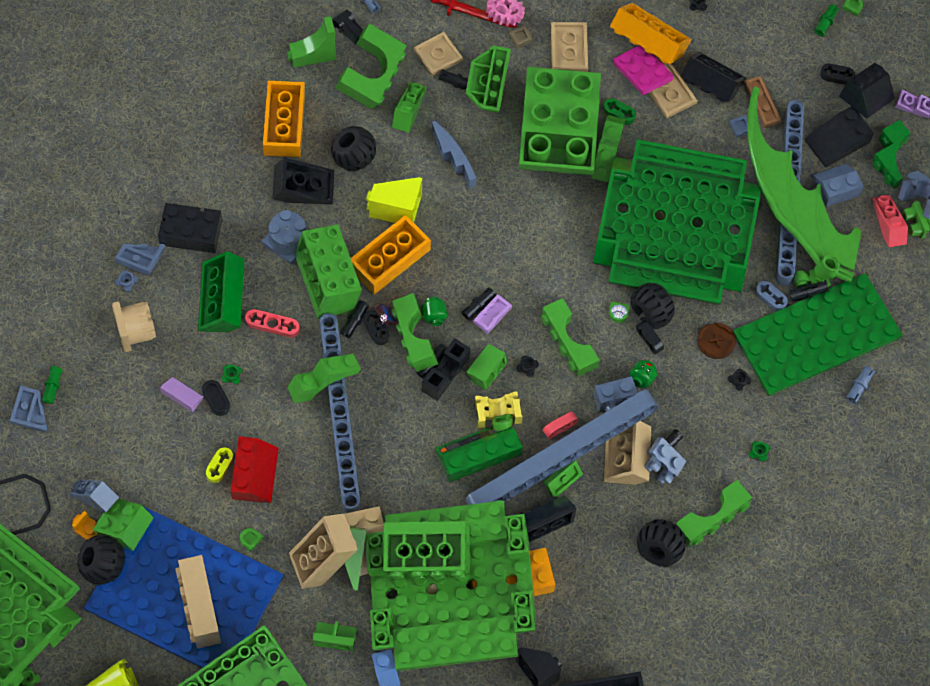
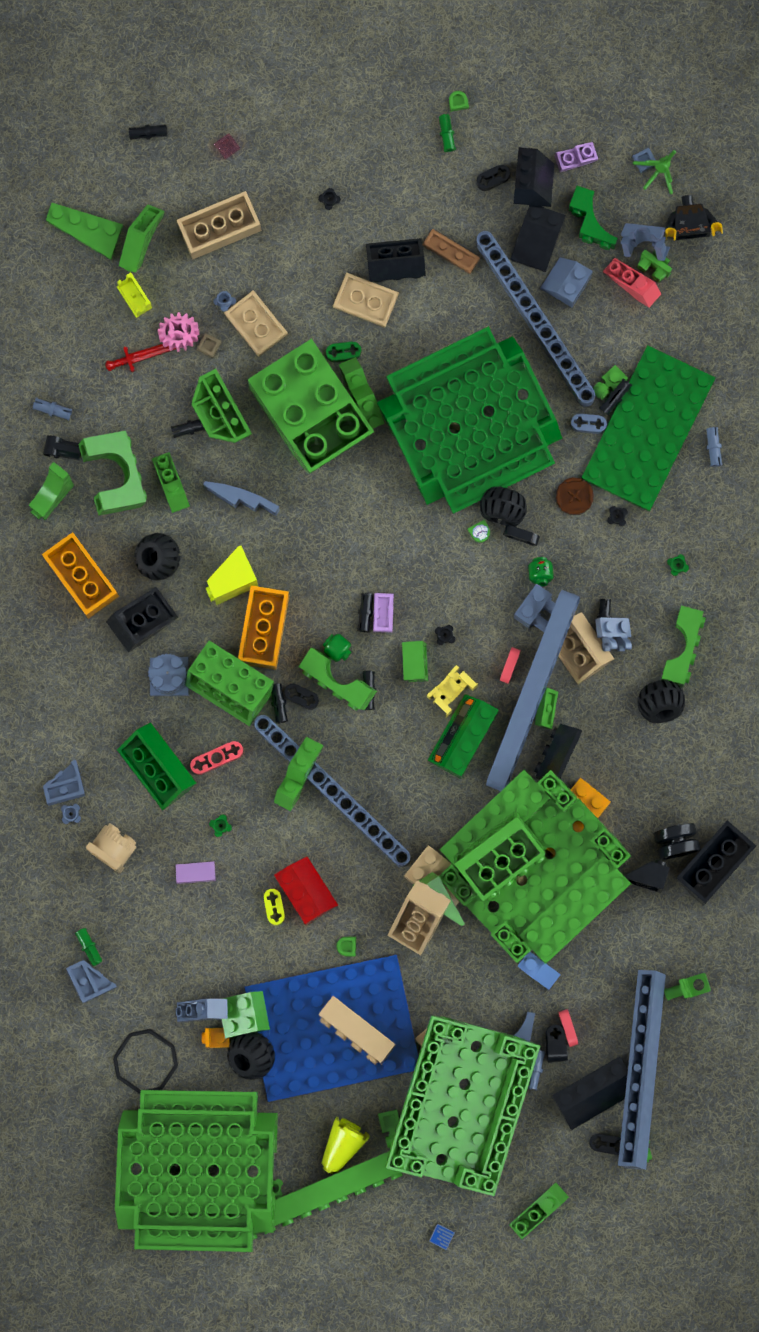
camera: 30 degrees left, 15 degrees up
black piece [158,203,222,253] -> none
black tile [202,380,230,416] -> none
bright green panel [313,621,357,652] -> none
clear pink tile [376,304,398,326] -> none
tan tile [413,32,463,77] -> none
black arch [421,338,470,401] -> none
bright green tile [492,414,513,431] -> none
bright green arch [541,298,600,377] -> none
light orange brick [610,3,692,64] -> none
dark pink plate [613,45,673,96] -> none
sand blue tile [729,115,747,138] -> none
bright green animal [747,87,861,283] -> none
none -> sand blue plate [213,291,236,312]
none -> black wheel [653,823,701,860]

